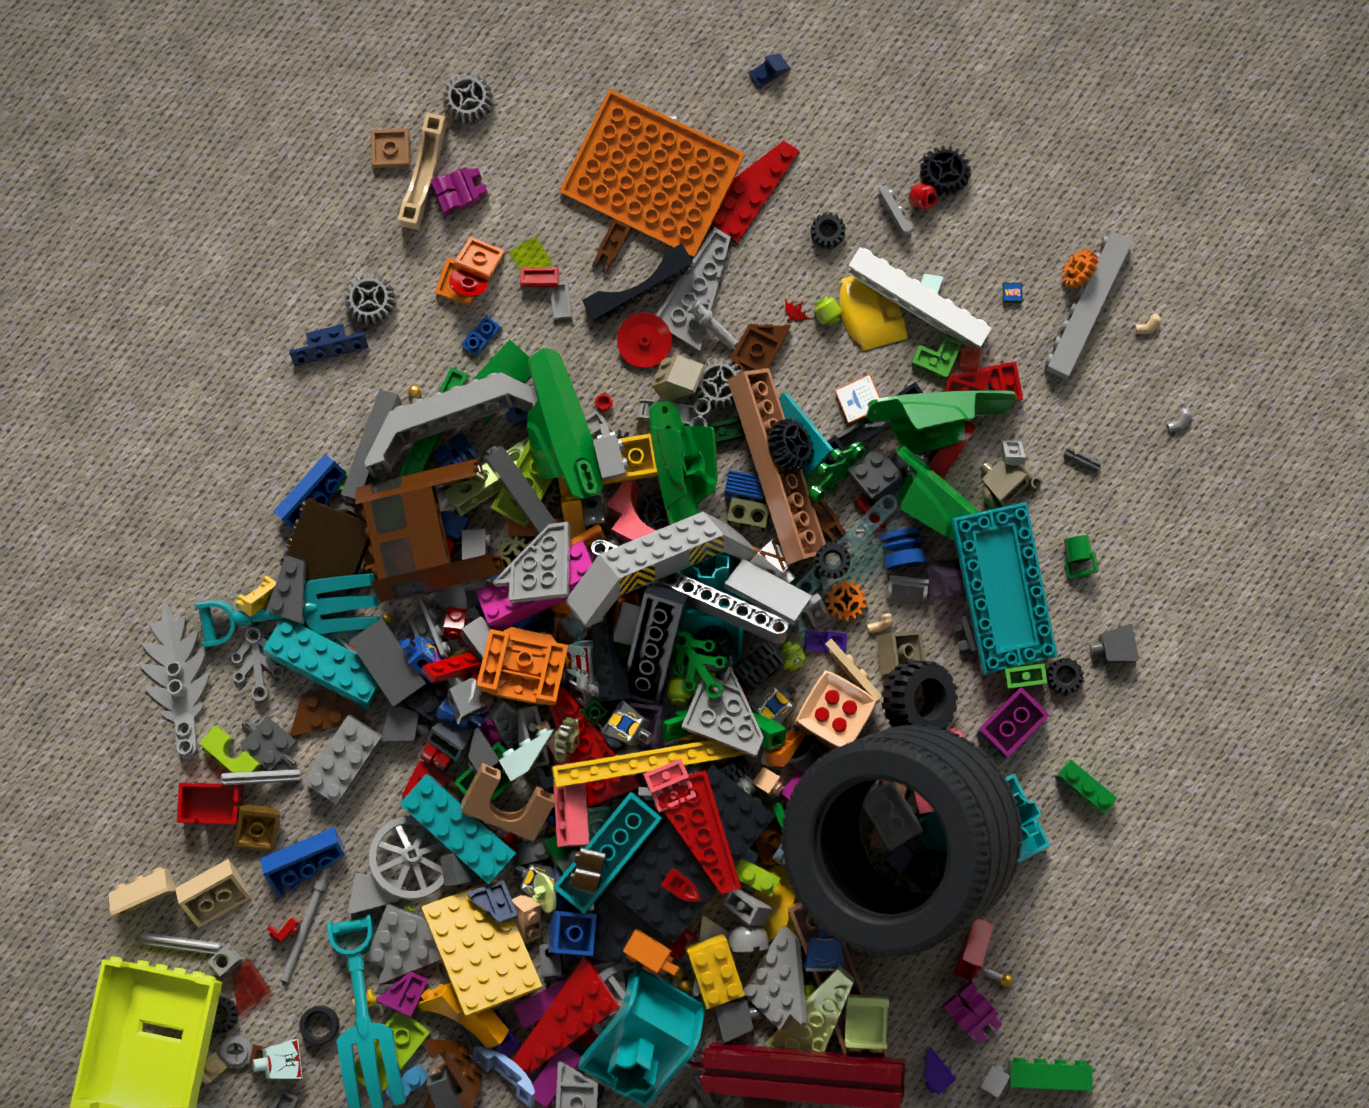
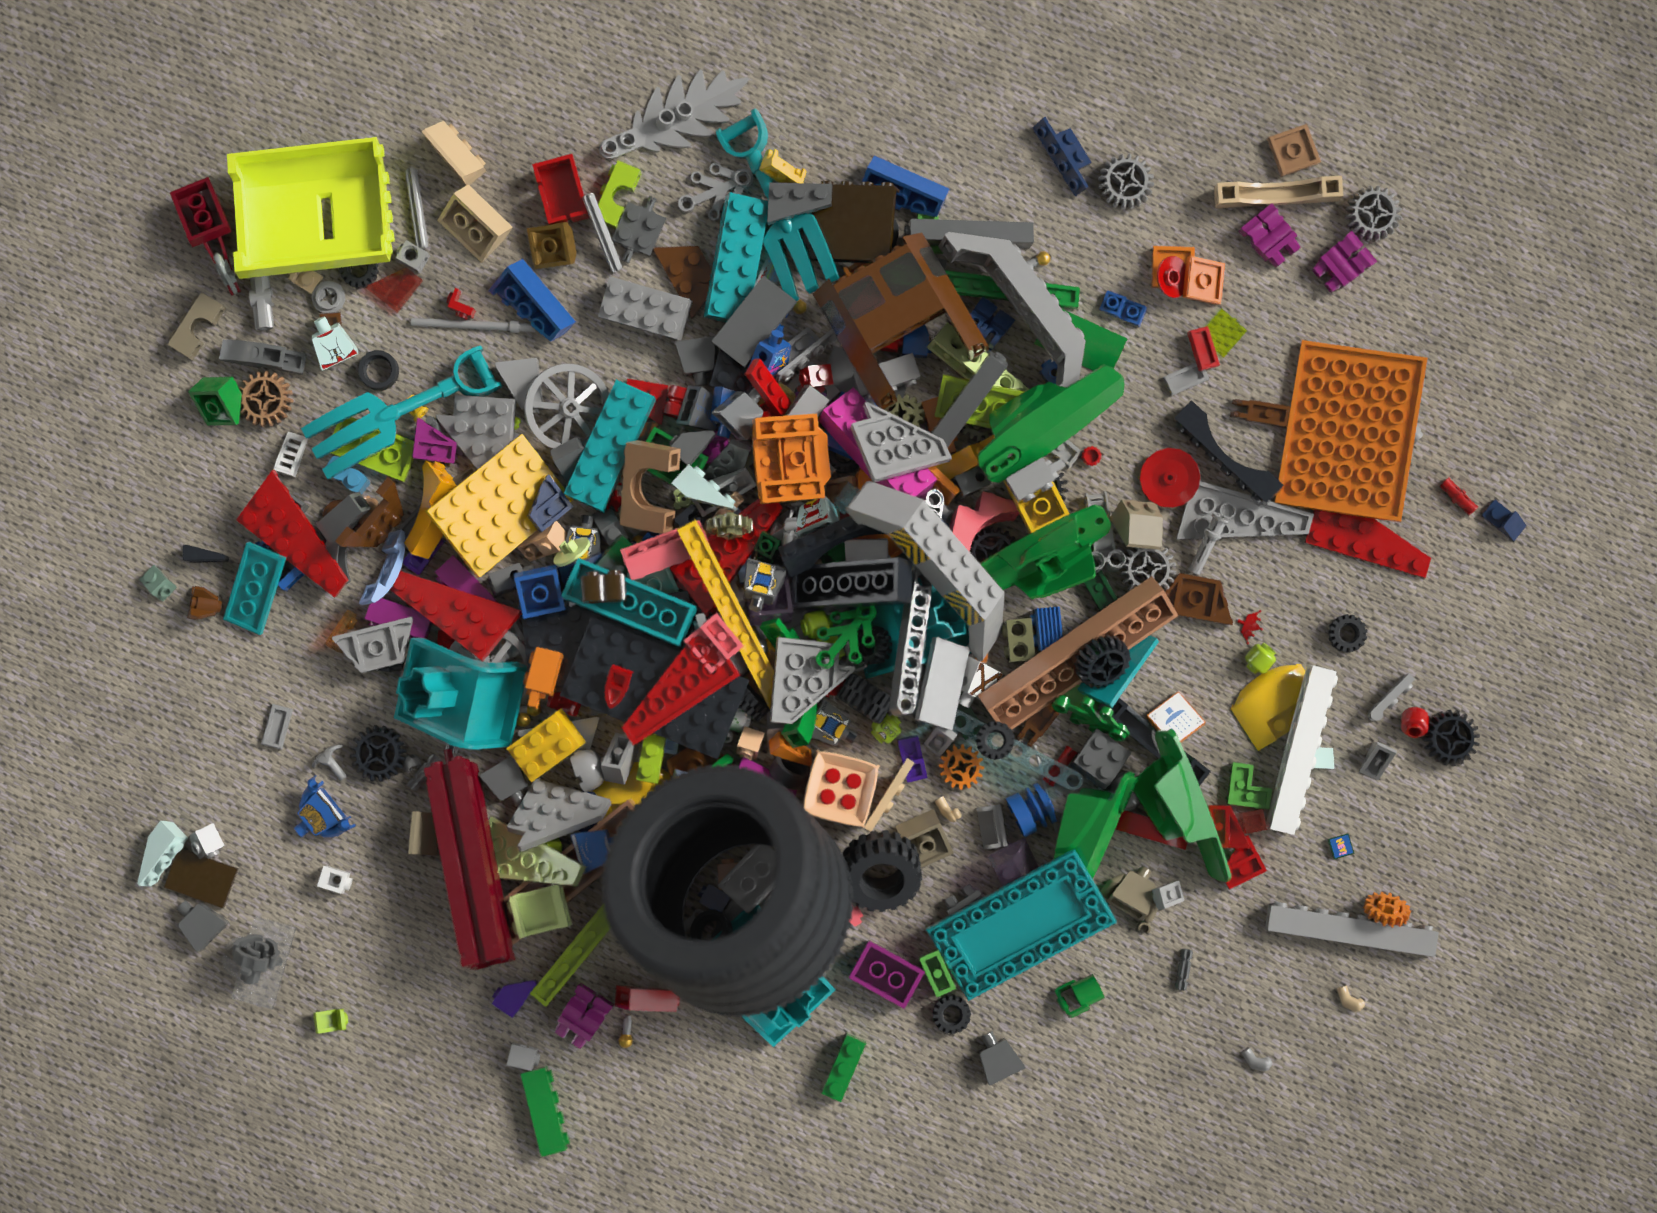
camera: 65 degrees right, 5 degrees up
none -> lime plate [530,904,611,1007]
none -> yellowish green plate [673,489,694,510]
none -> magenta hips [1312,231,1377,293]
none -> light grey slope [1359,742,1397,780]
none -> red pin [1439,477,1478,516]

